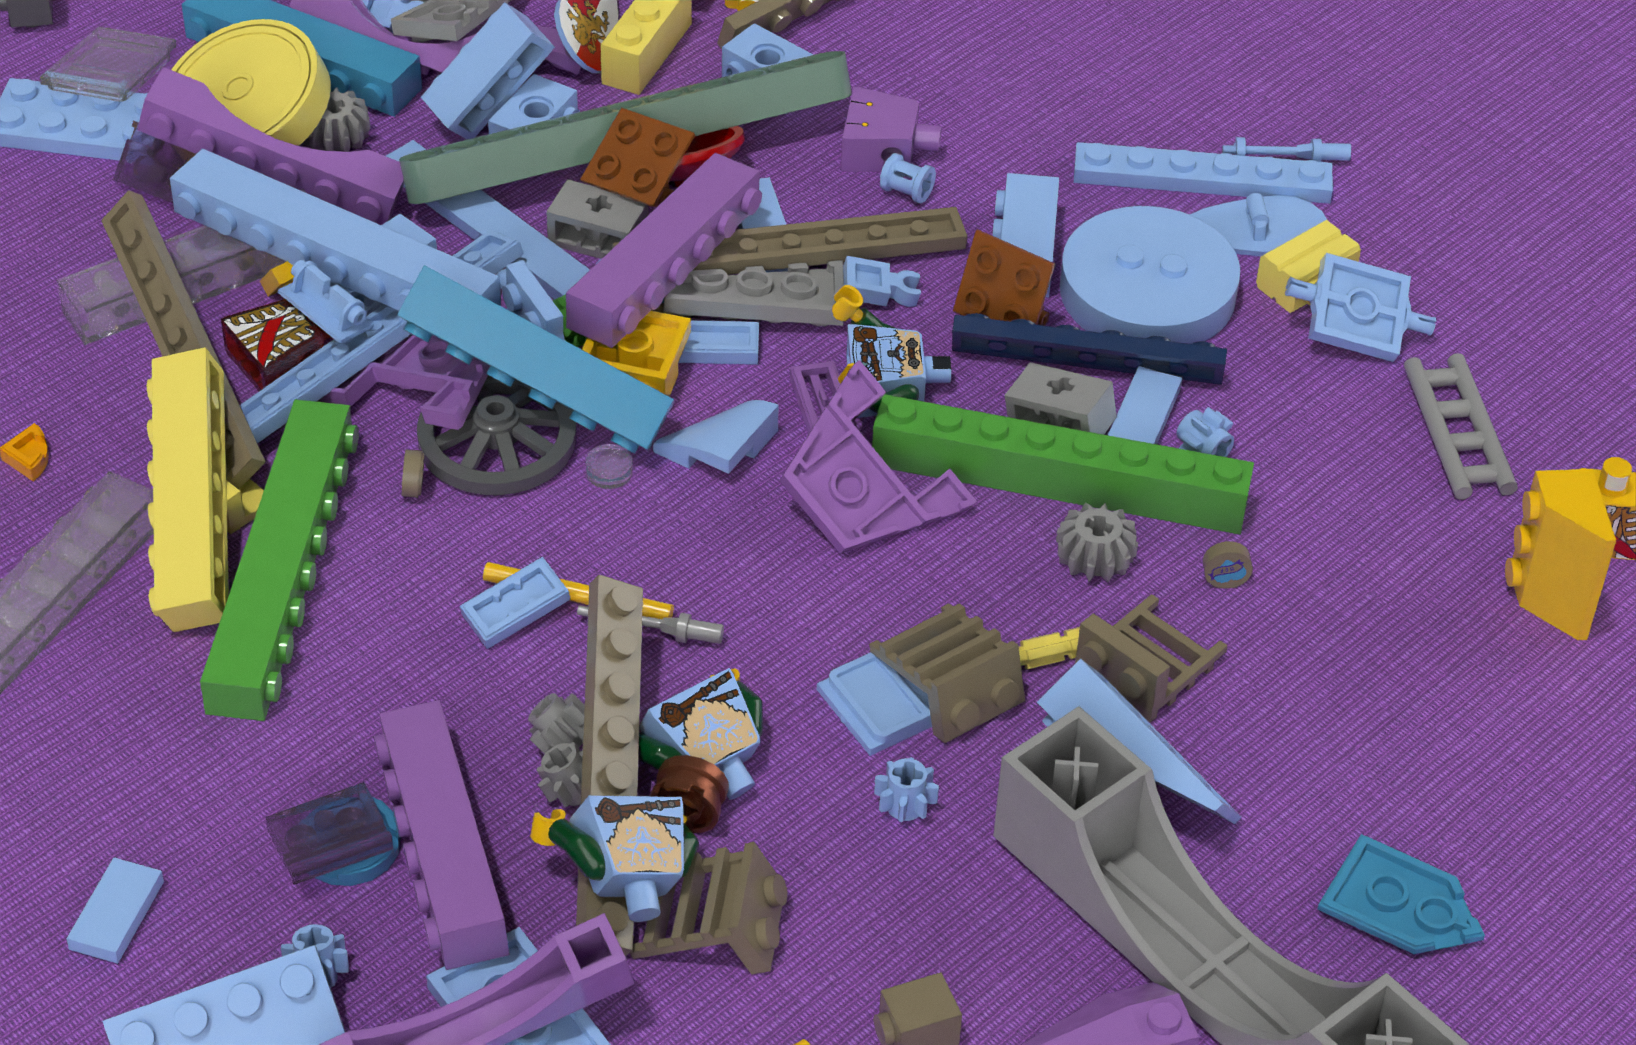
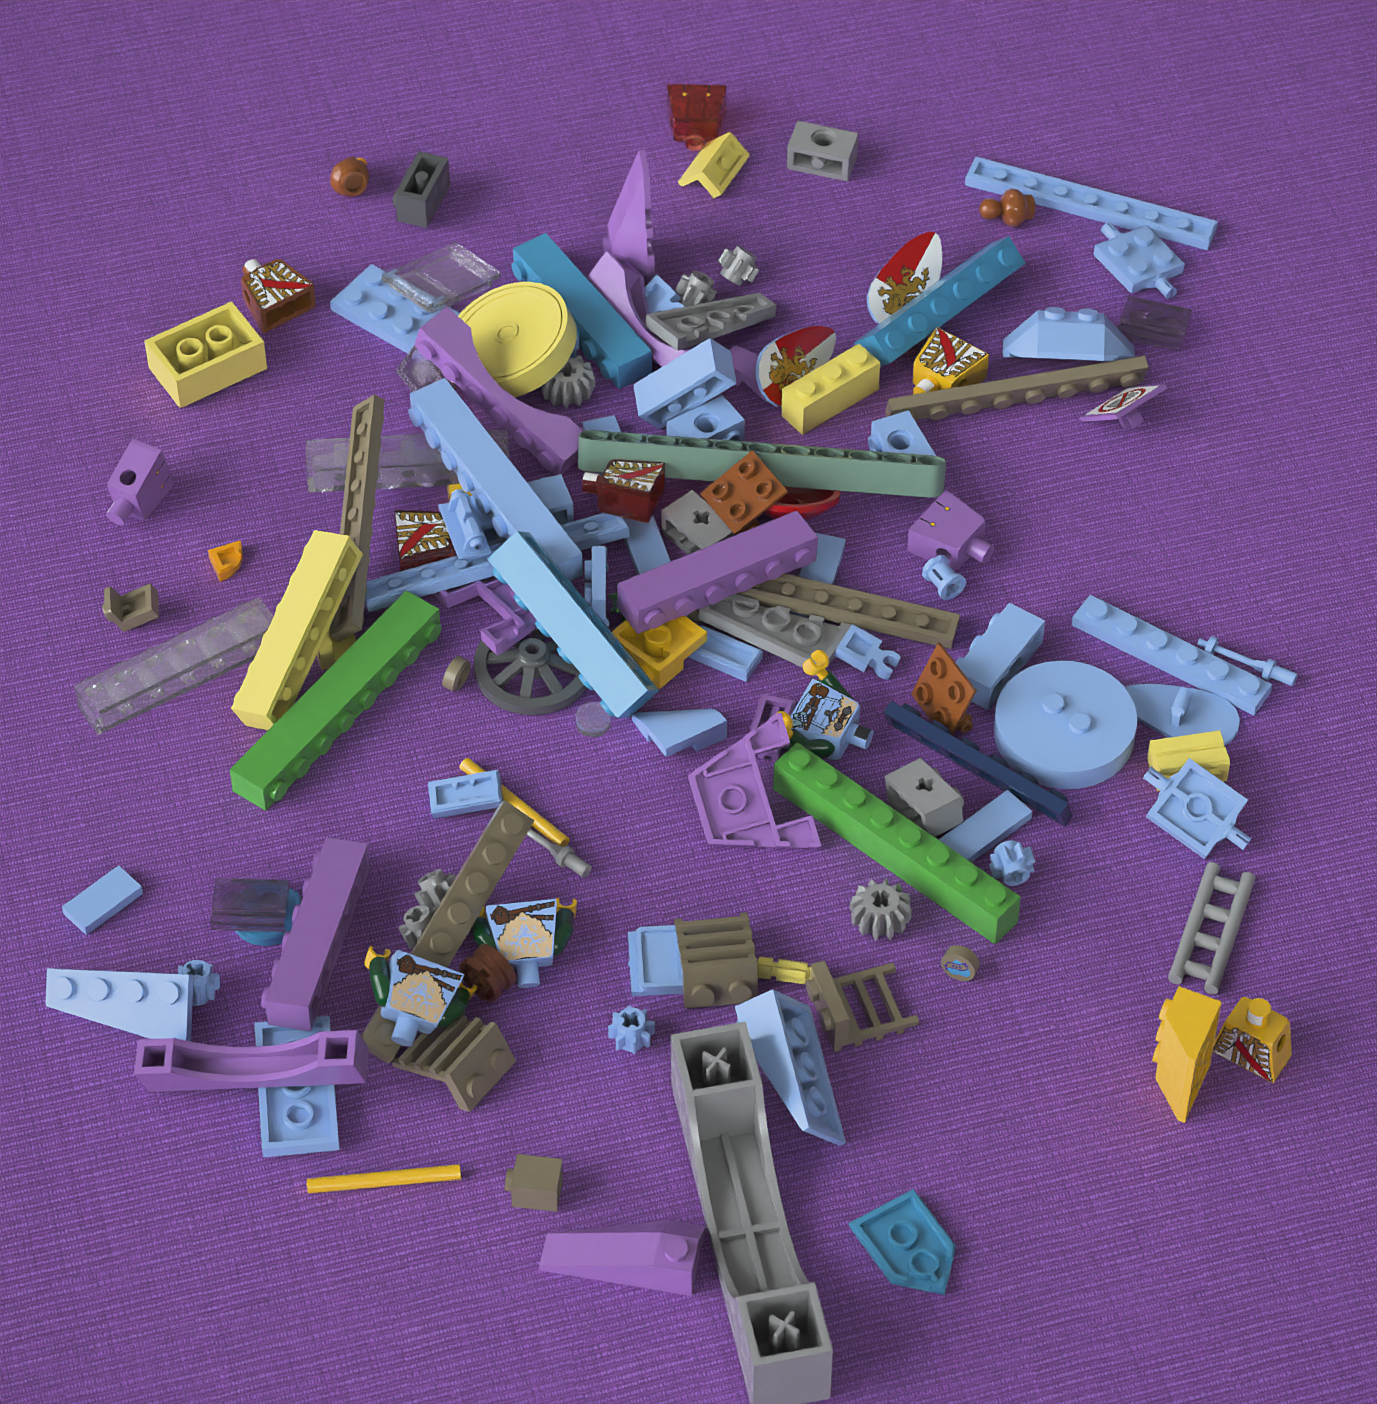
camera: 30 degrees right, 5 degrees up
none -> clear red torso [582,459,665,523]

